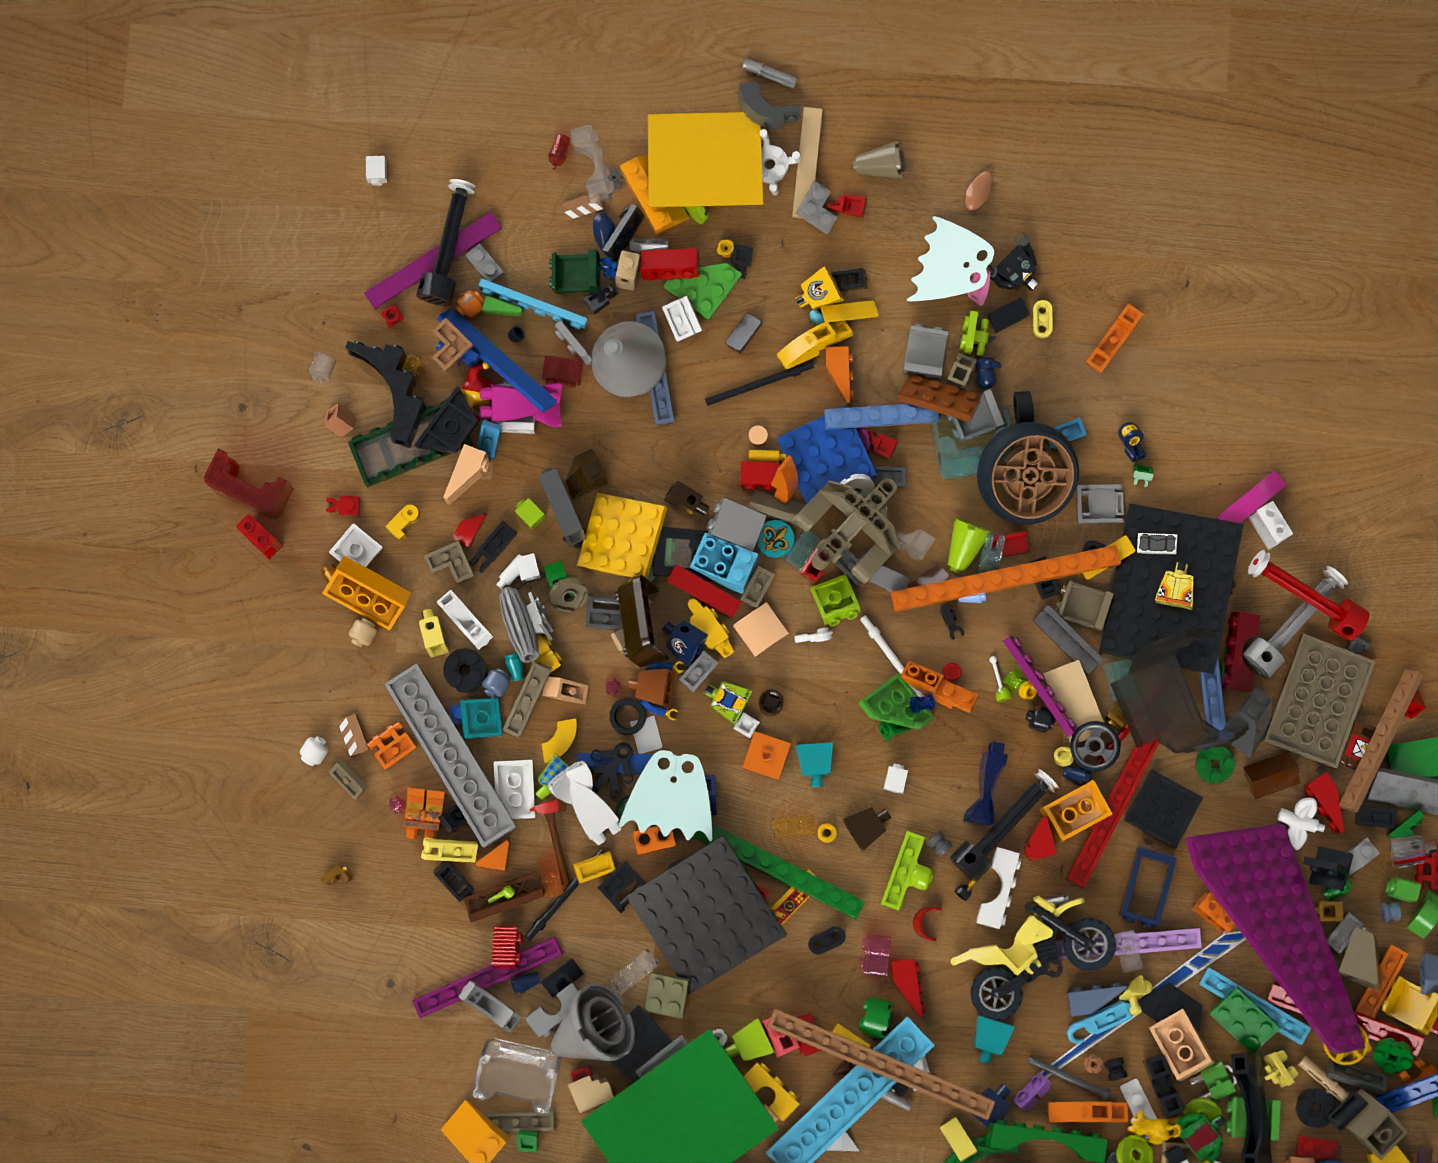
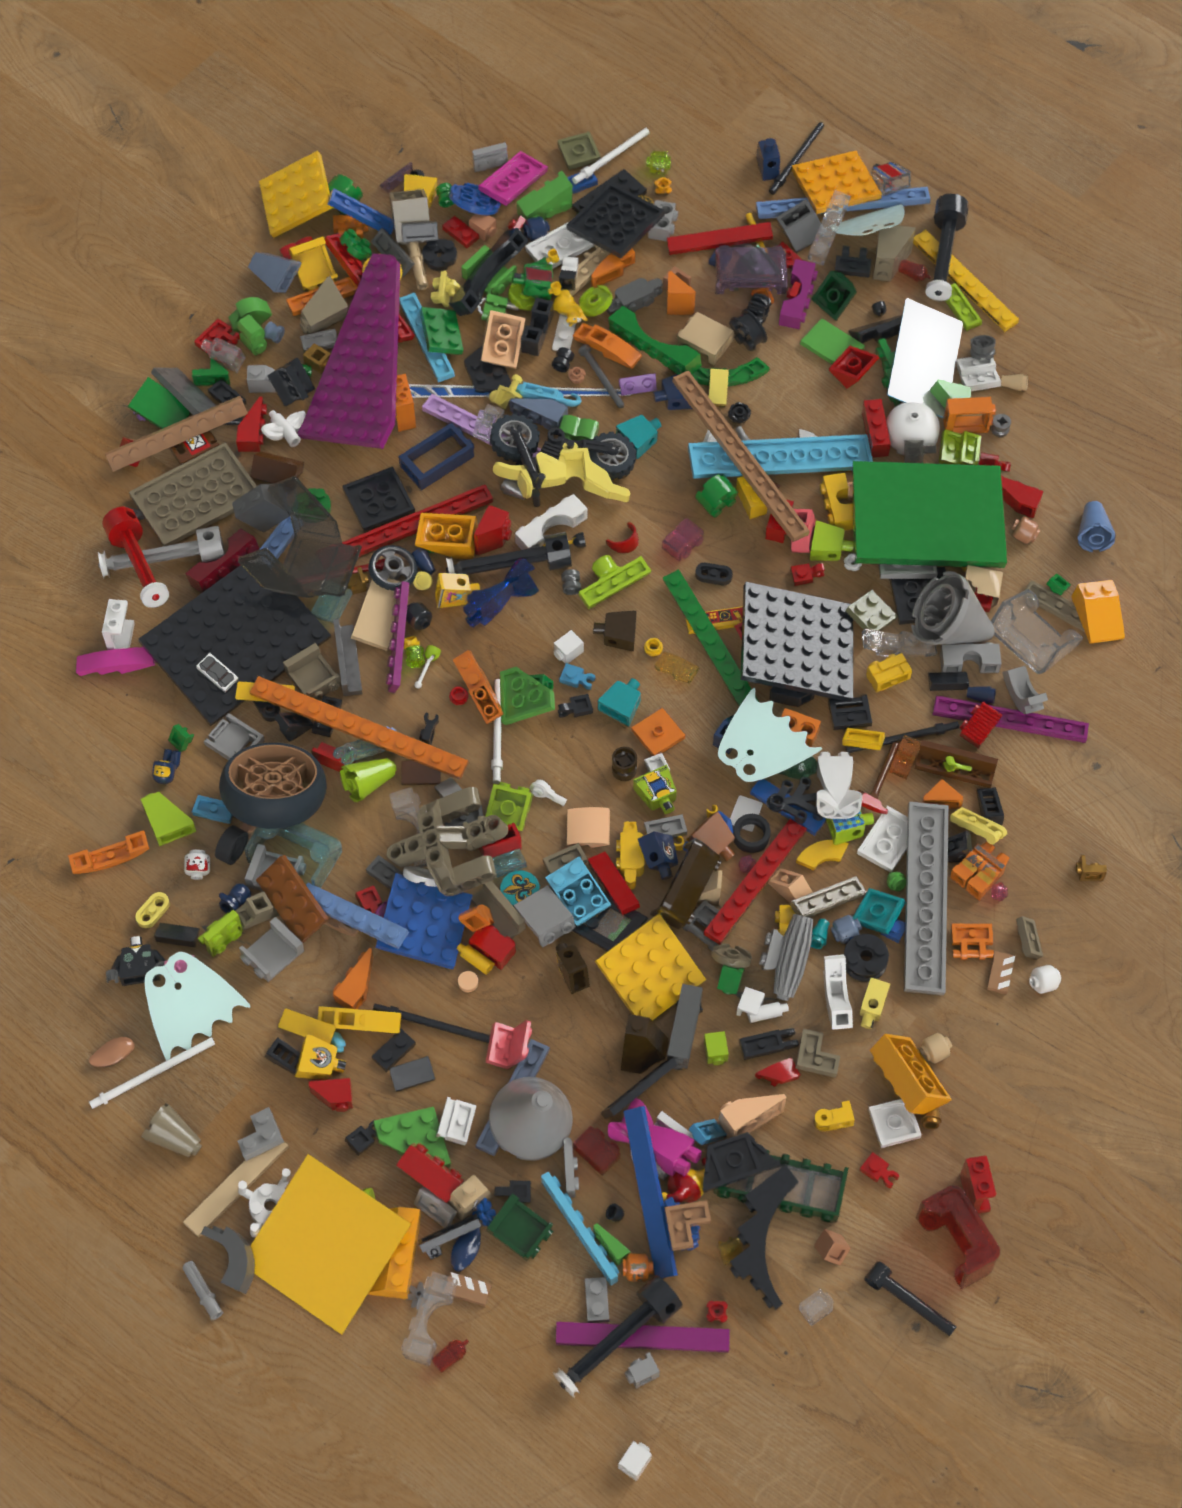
camera: 145 degrees left, 20 degrees down
yellow plate [717,240,734,258] -> none
red slope [827,194,867,218] -> none
red slope [890,959,926,1018] -> none
clear blue bush [910,693,935,713] -> none
torso [1155,562,1194,610] -> none
none -> white bar [89,1037,215,1109]
none -> lime slope [141,792,196,846]
none -> white head [184,849,210,880]
none -> black slope [274,712,313,742]
none -> red slope [309,1078,353,1112]
none -> black plate [372,1029,416,1072]
none -> yellow torso [435,573,480,608]
none -> coral bracket [485,1020,532,1069]
none -> black plate [558,694,593,718]
none -> bright green brick [559,415,599,441]
none -> dark azure plate [559,663,595,690]
none -> black tile [601,1058,677,1119]
none -> light grey brick [624,1352,660,1388]
none -> red plate [703,819,807,945]
none -> black plate [728,402,751,424]
none -> red plate [791,563,825,586]
none -> black piece [864,1261,957,1337]
none -> yellow brick [866,653,912,692]
none -> bright green plate [887,872,906,892]

